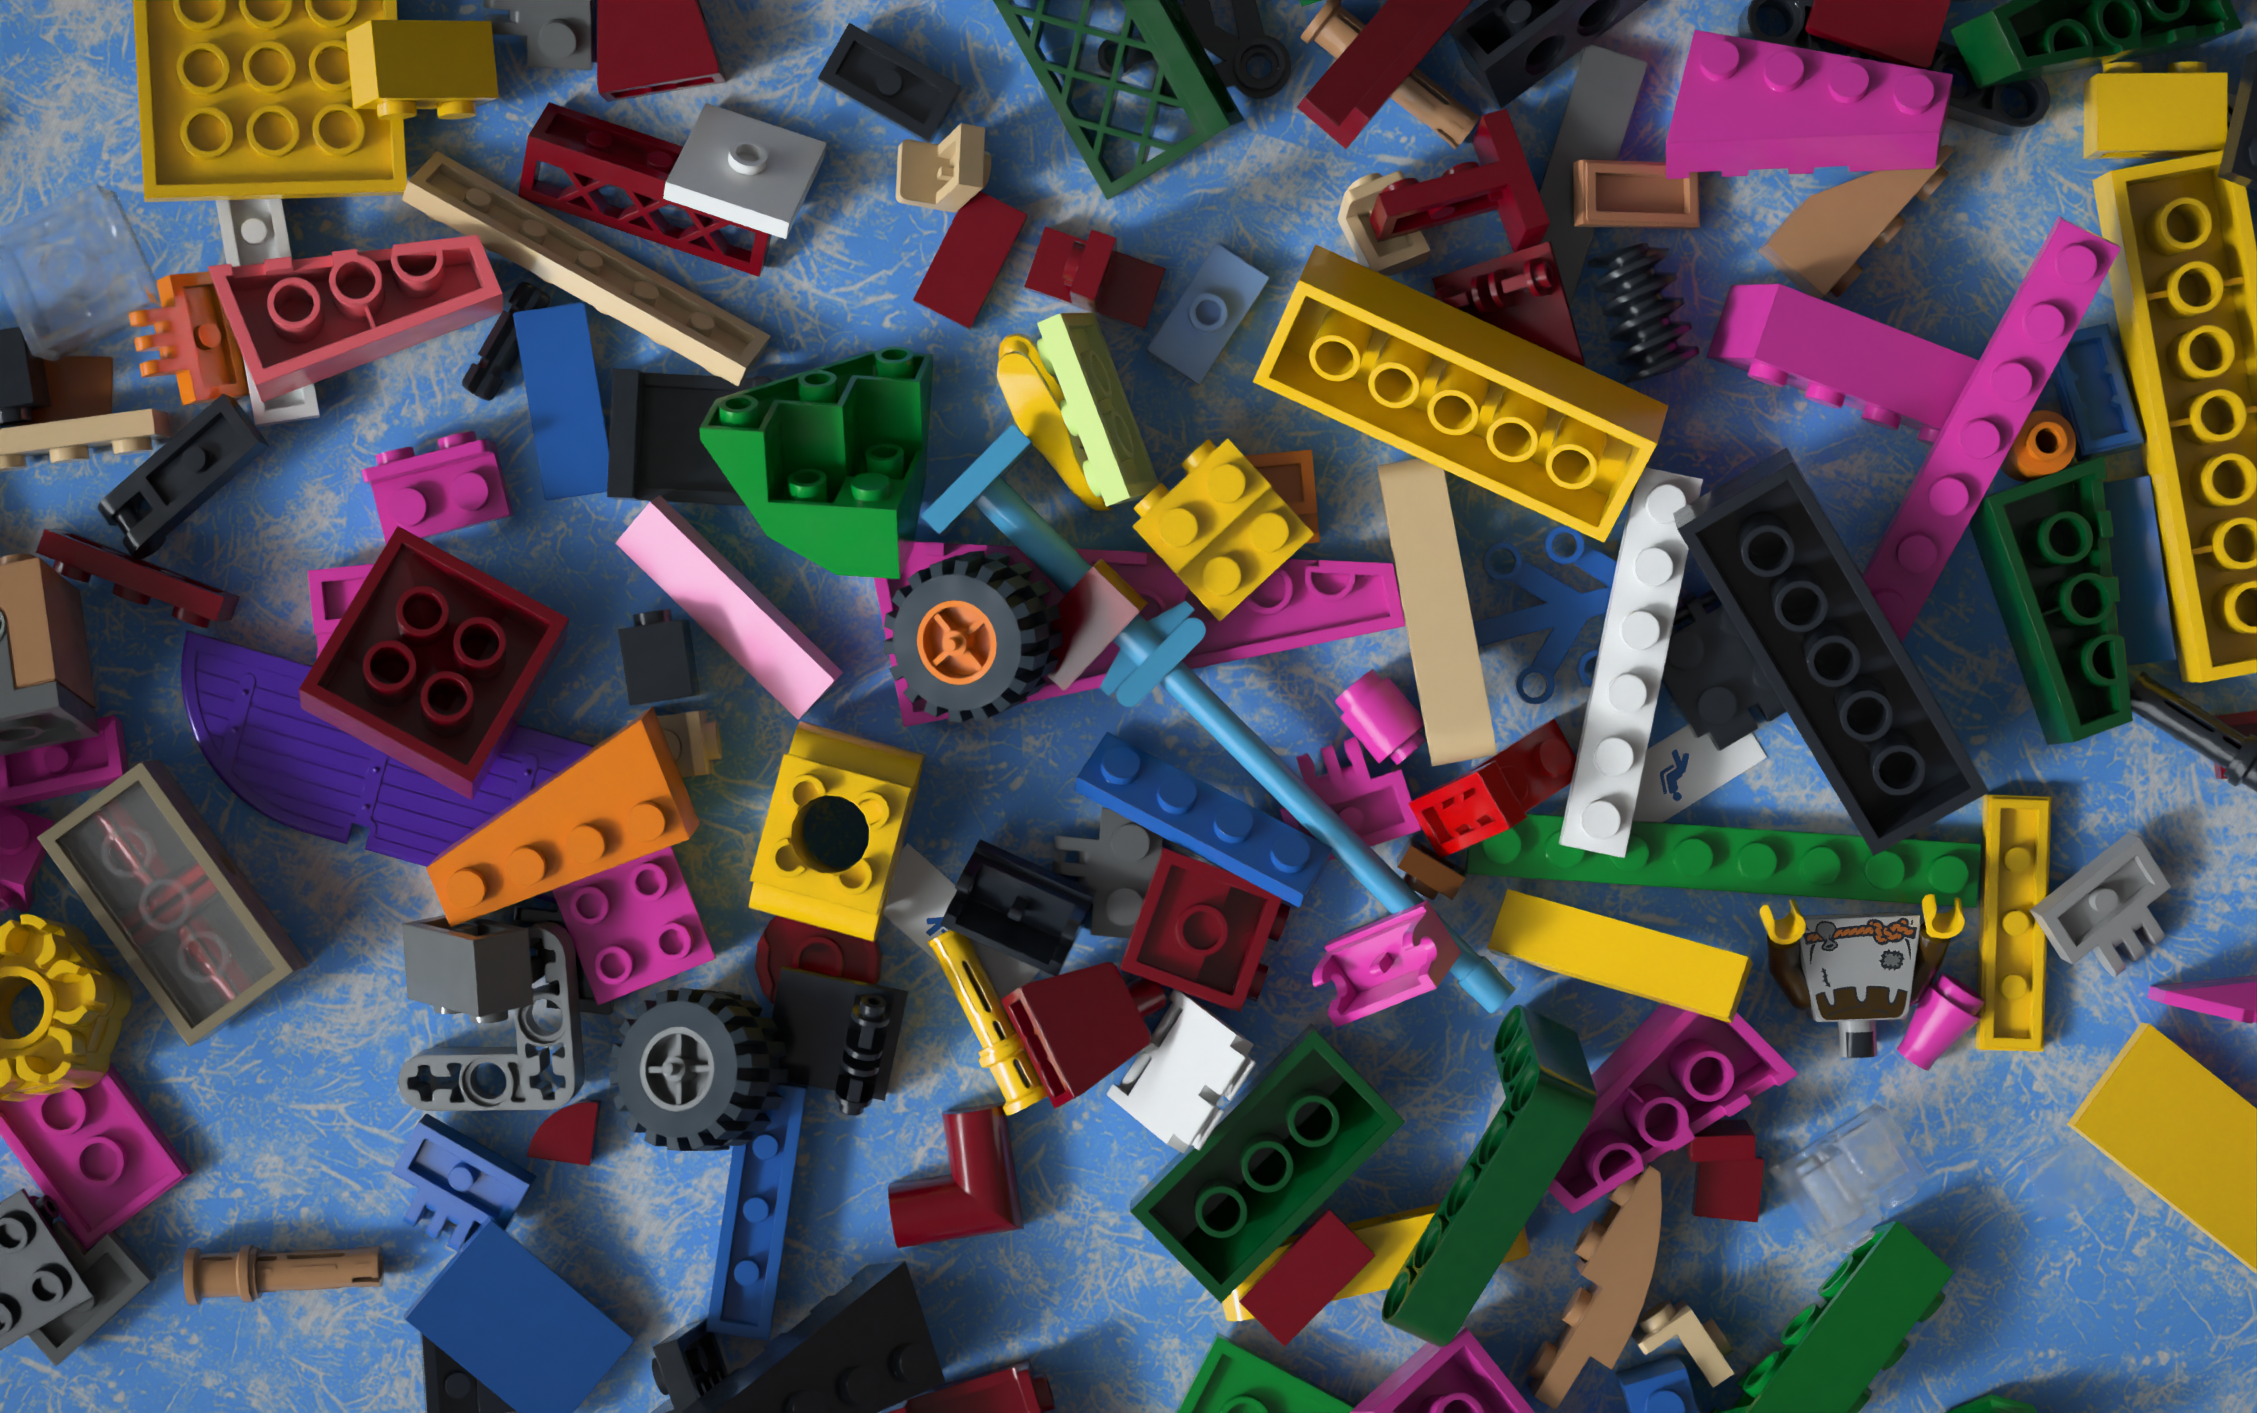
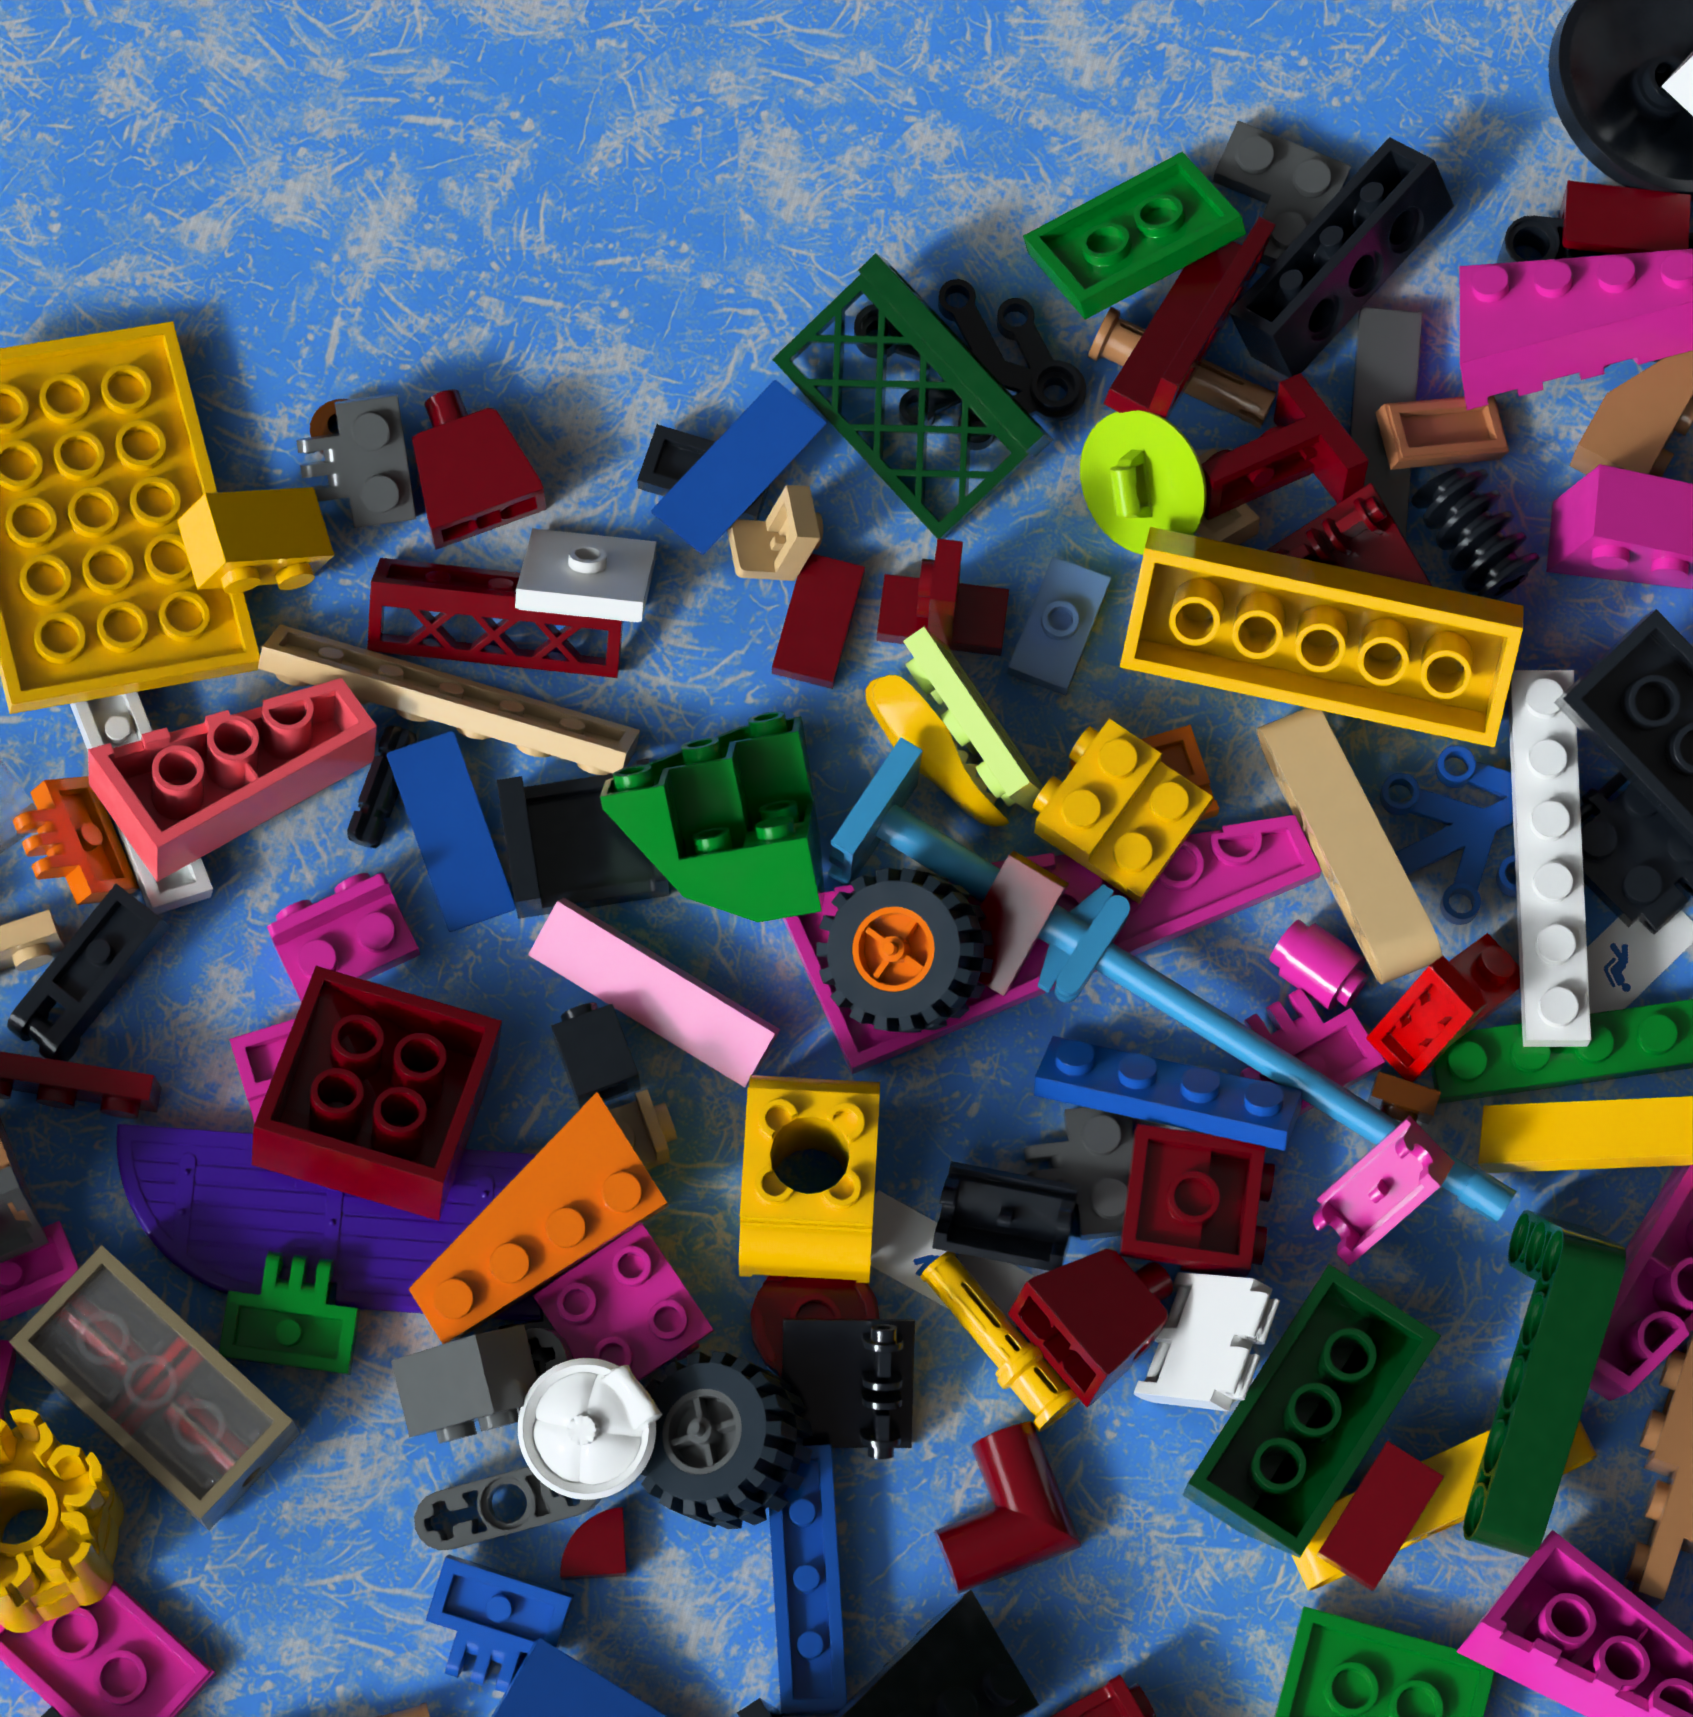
camera: 10 degrees left, 15 degrees down
none -> green hinge [219,1251,360,1375]
none -> white piece [518,1358,662,1500]
none -> blue sticker [651,380,826,555]
none -> lime shield [1080,410,1207,555]

